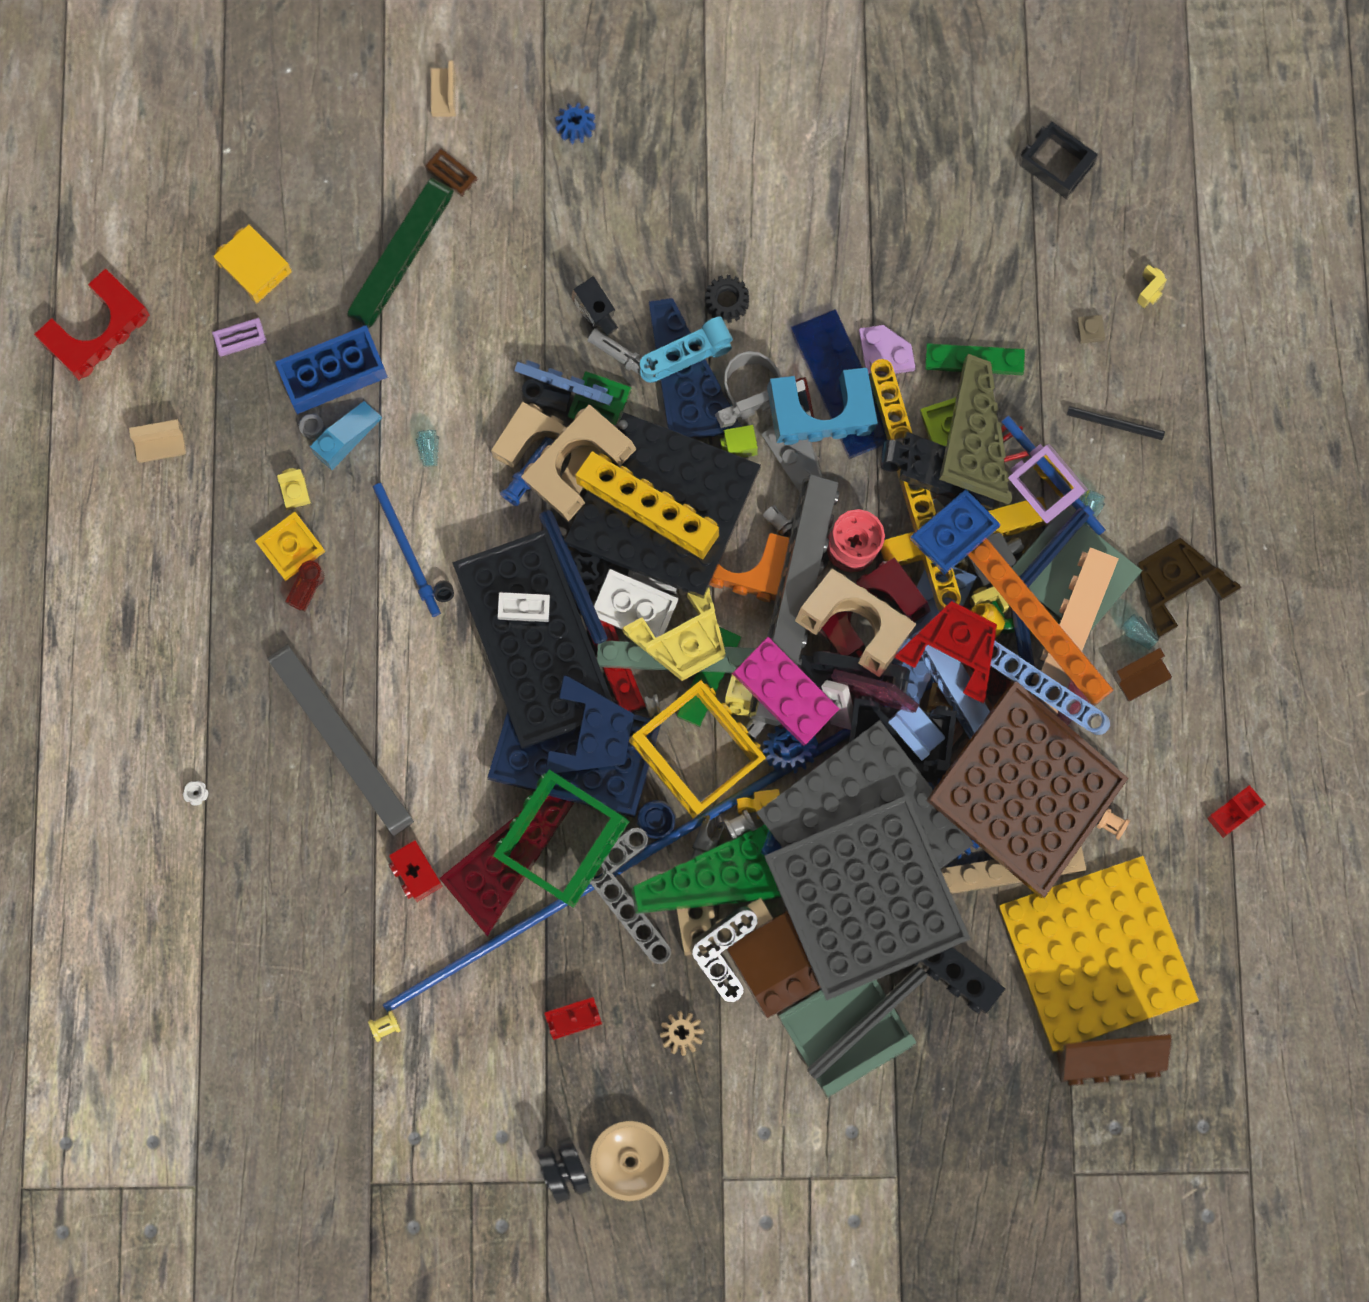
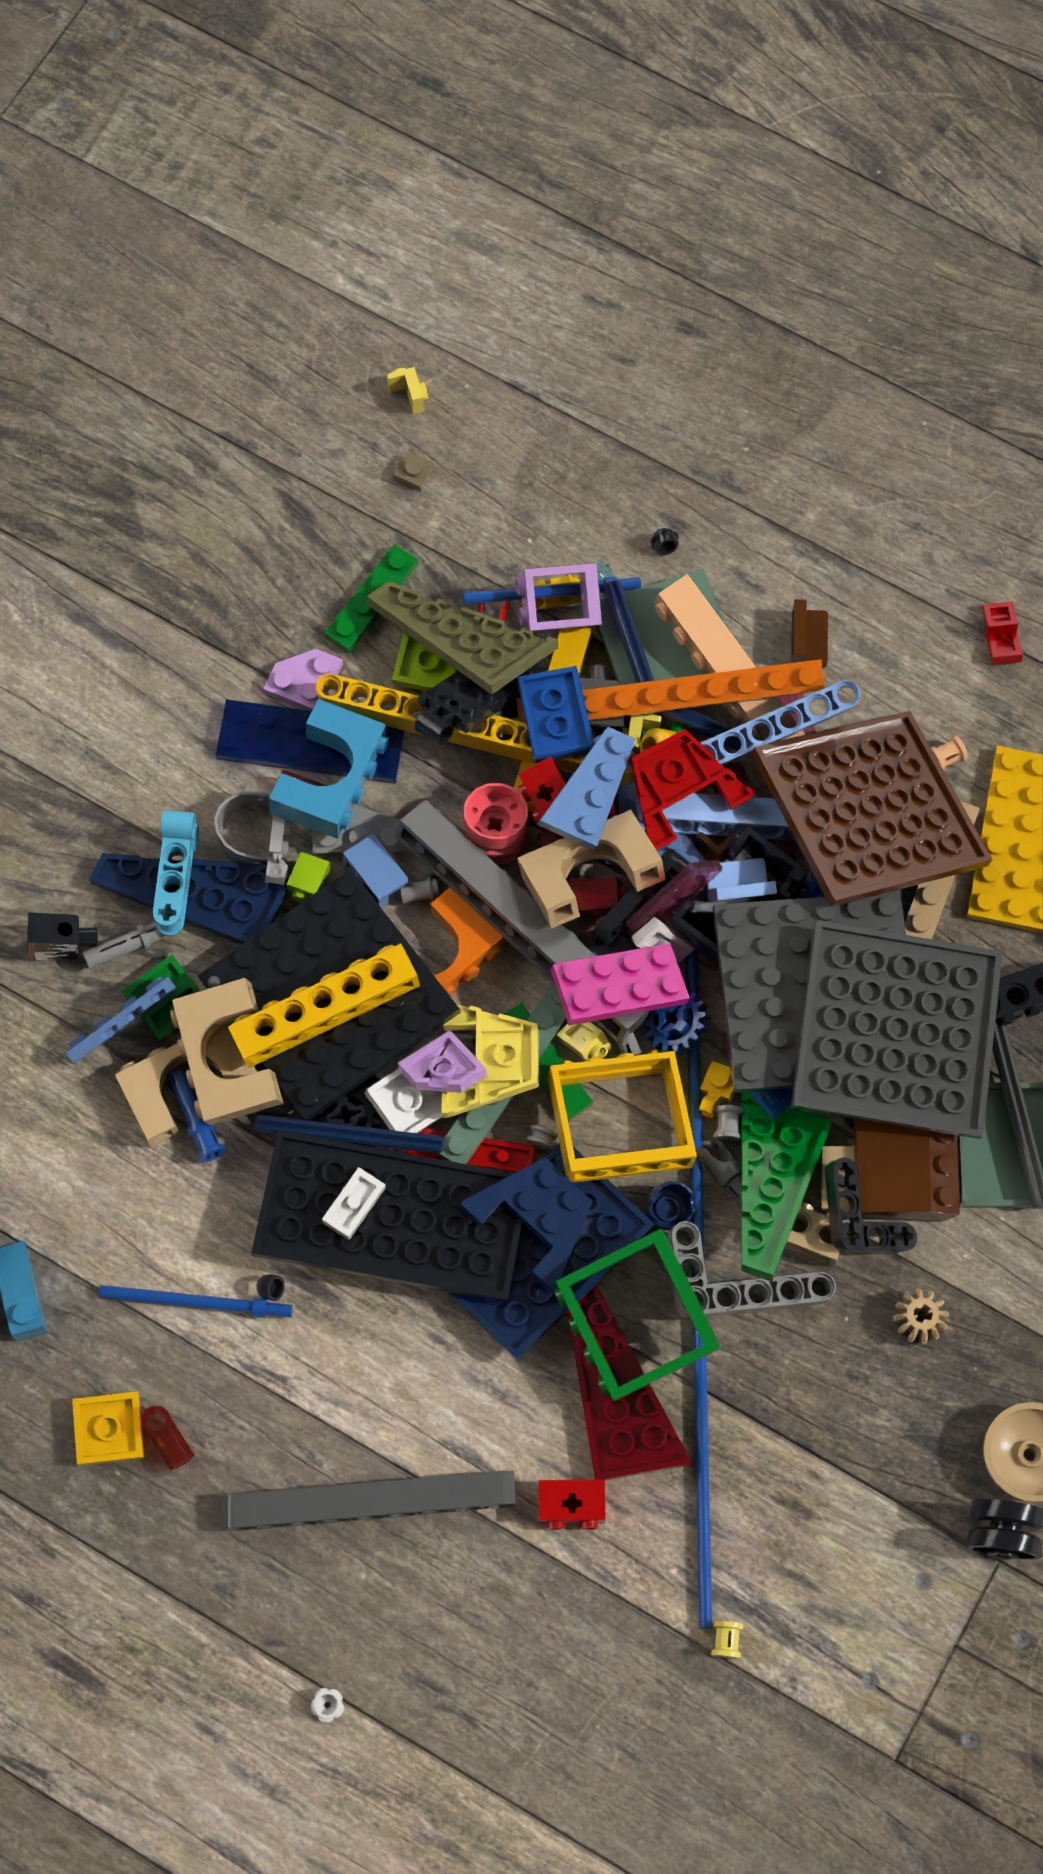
camera: 65 degrees left, 5 degrees down
light yellow bracket [277,468,311,510] -> none
clear light blue cone [415,430,439,467] -> none
black piece [522,379,571,414] -> none
red hinge [544,997,602,1040] -> none
black tyre [705,275,749,323] -> none
black window [1020,121,1098,199] -> none
black bar [1067,406,1165,441] -> none
clear light blue cone [1121,614,1159,650] -> none
dark brown wing [1137,538,1242,639] -> none
none -> medium blue panel [343,834,408,909]
none -> lavender plate [398,1031,488,1093]
none -> red brick [518,756,567,834]
none -> medium blue wing [537,727,636,850]
none -> black plate [651,528,679,555]

